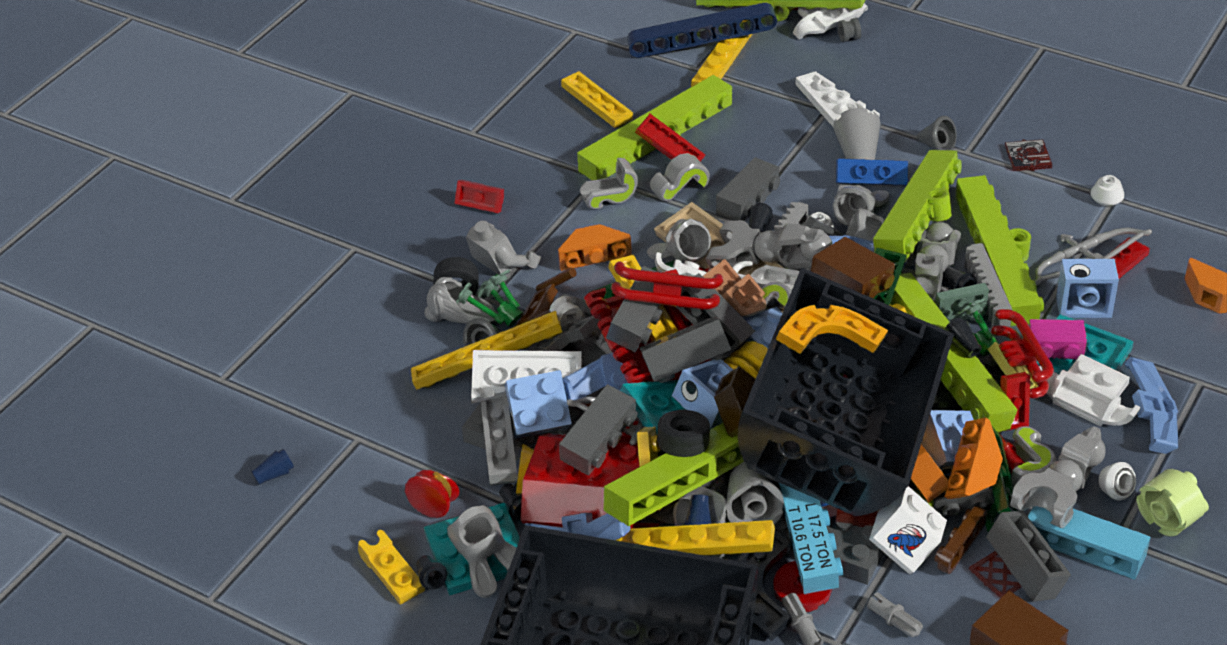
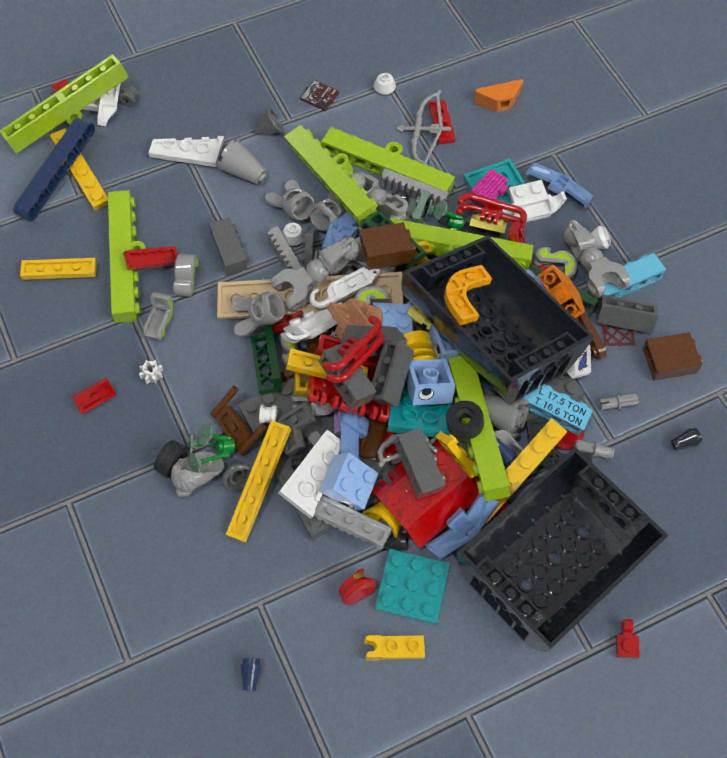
camera: 60 degrees left, 20 degrees up
black cone [416,555,447,589] -> none
light grey piece [447,505,516,598] -> none
light grey torso [466,221,541,275] -> none
orange slope [558,224,632,271] -> none
dark brown slope [714,366,756,438] -> none
black cone [749,203,773,233] -> none
blue plate [836,159,908,186] -> none
black cone [944,318,982,358] -> none
light blue brick [1056,259,1119,318] -> none
yellowish green brick [1137,469,1209,536] -> none
none -> white gear [139,360,163,384]

